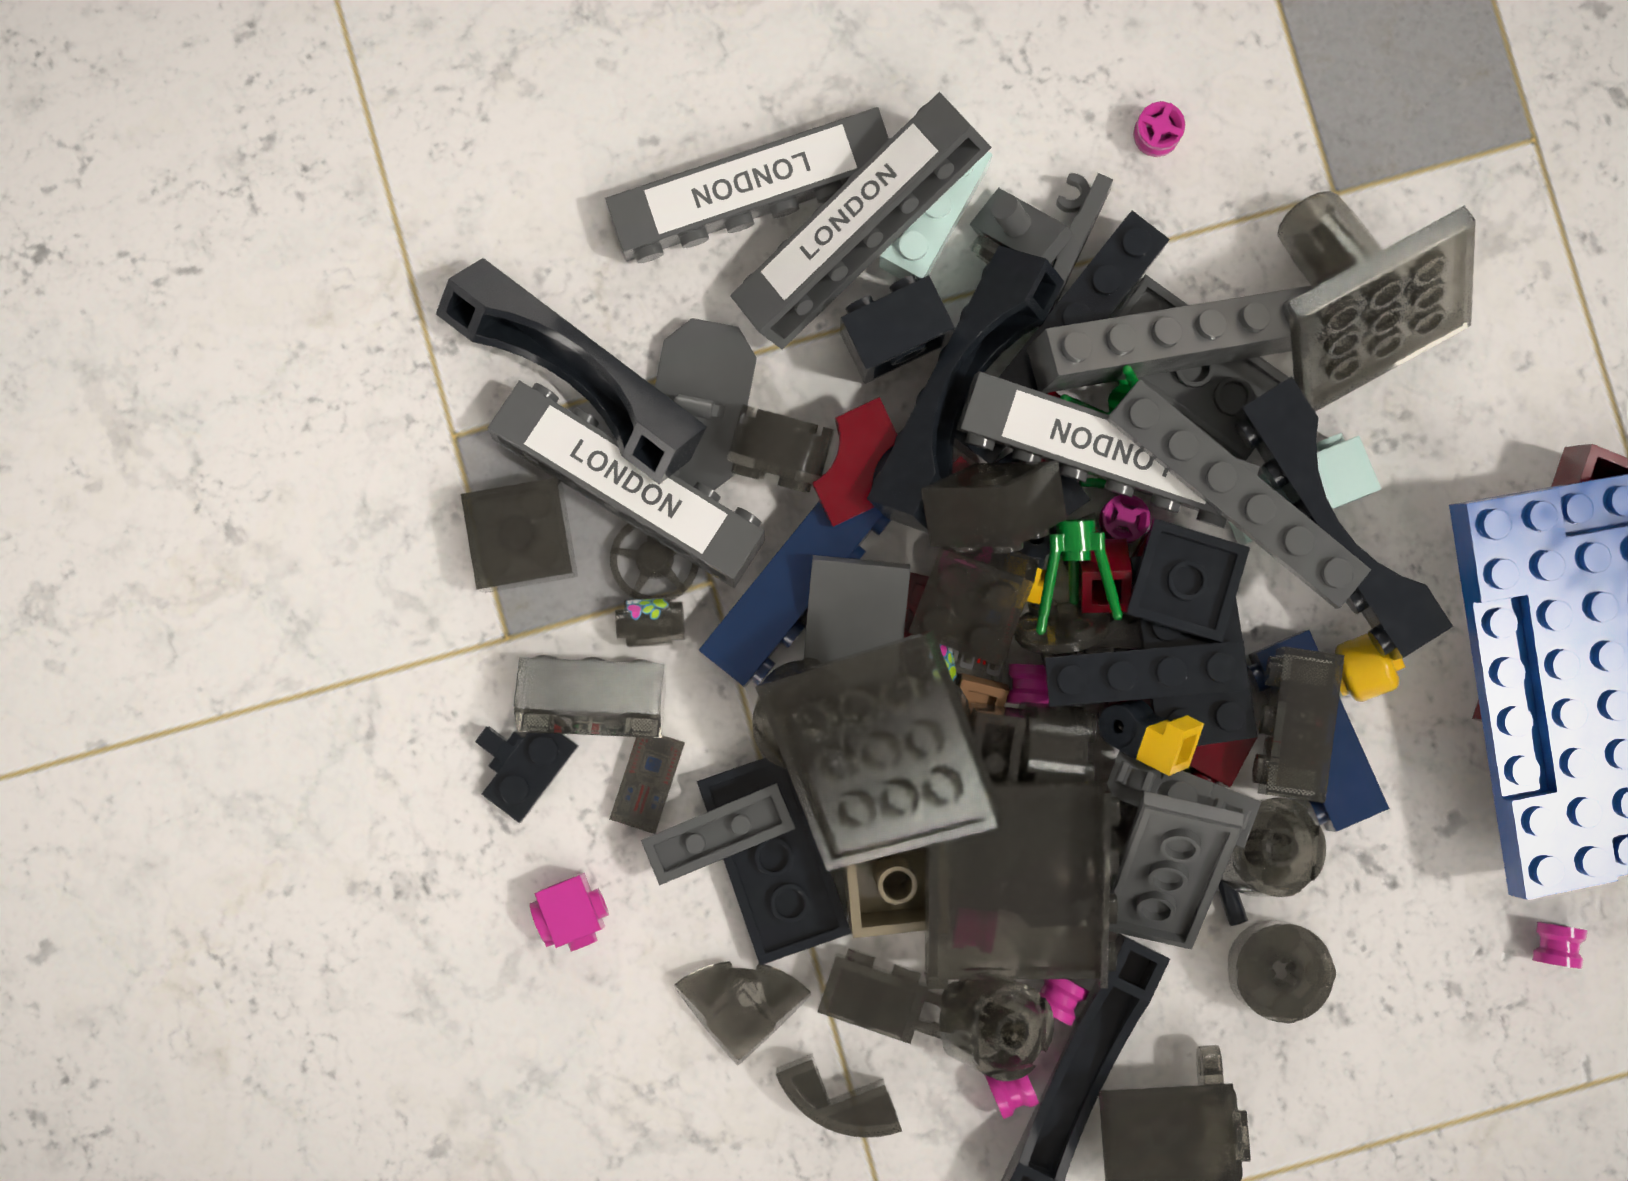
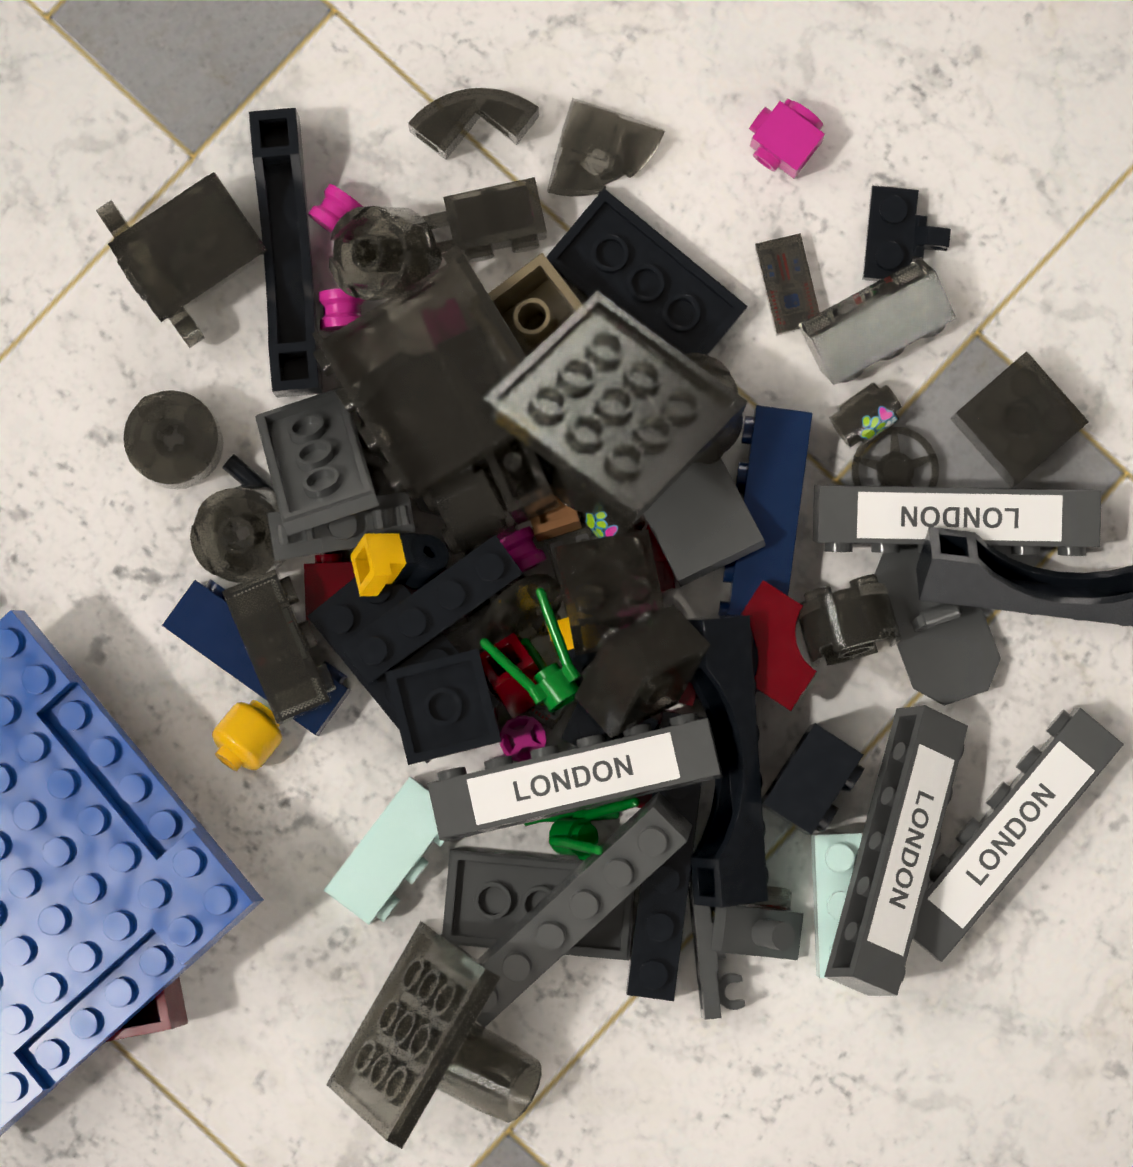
camera: 150 degrees right, 0 degrees up
dark grey plate [641,783,795,886] -> none
dark grey plate [1106,379,1371,609] -> none
dark pink wheel [1133,101,1186,157] -> none
black arch [1234,376,1453,660] -> none

